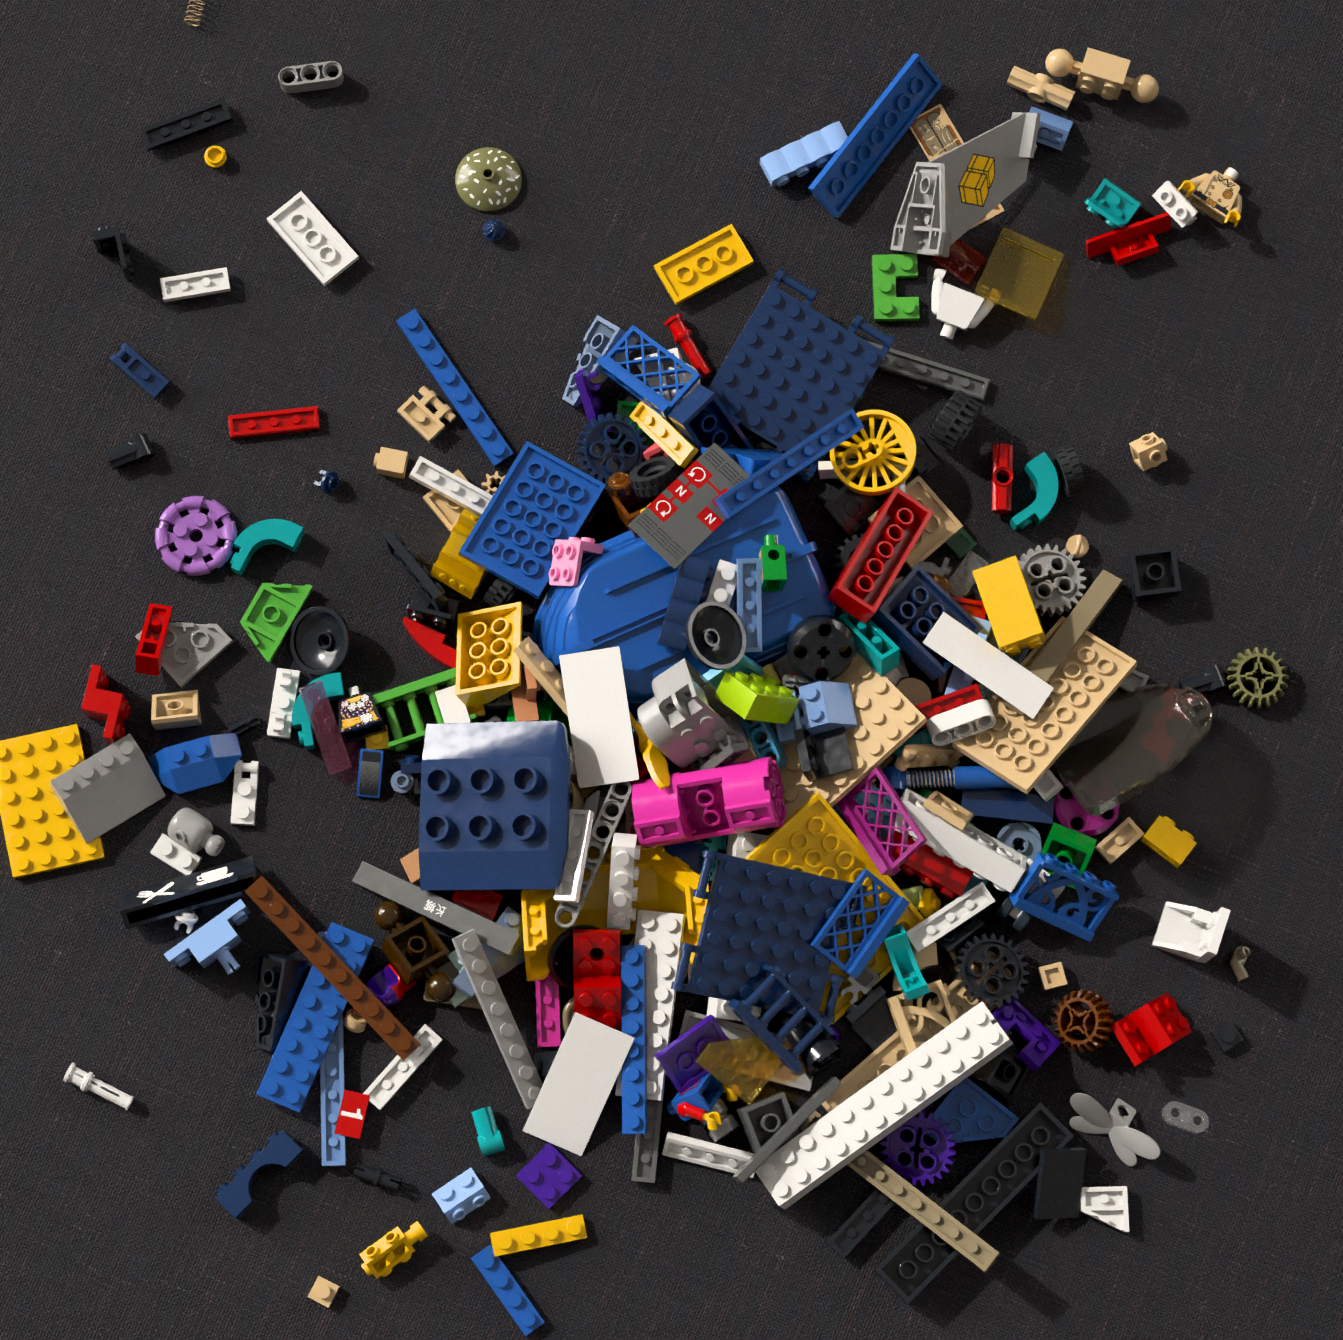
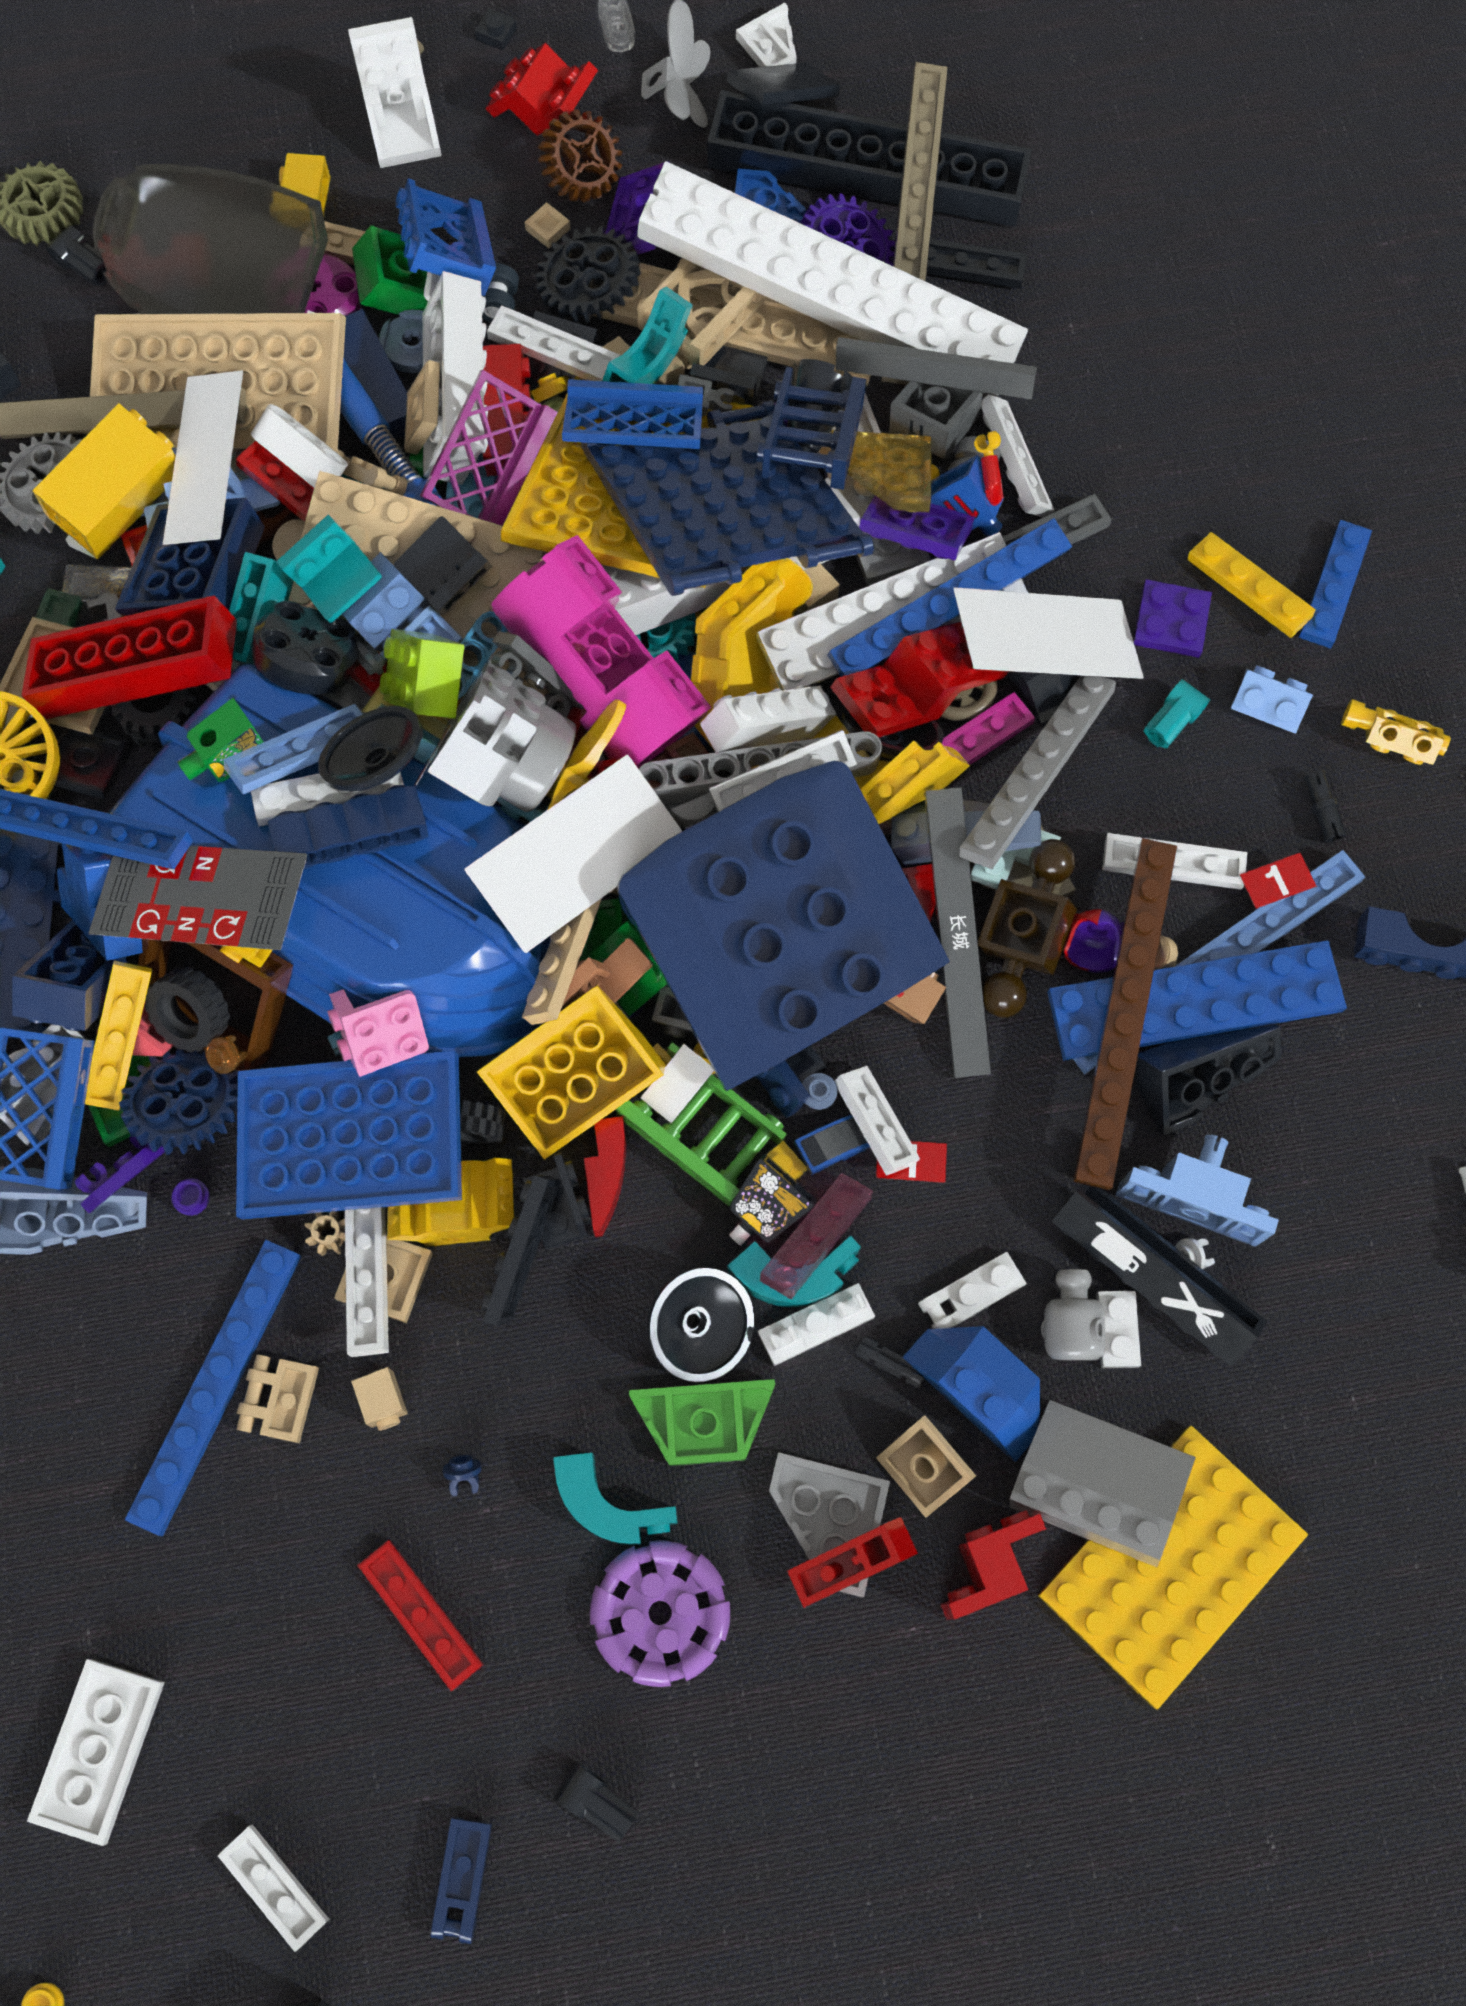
camera: 120 degrees left, 5 degrees down
none -> dark purple plate [172,1178,210,1216]
none -> teal bracket [276,514,382,623]
none -> sticker [414,725,452,786]
none -> white plate [834,1066,920,1176]
none -> red sticker [876,1141,947,1183]

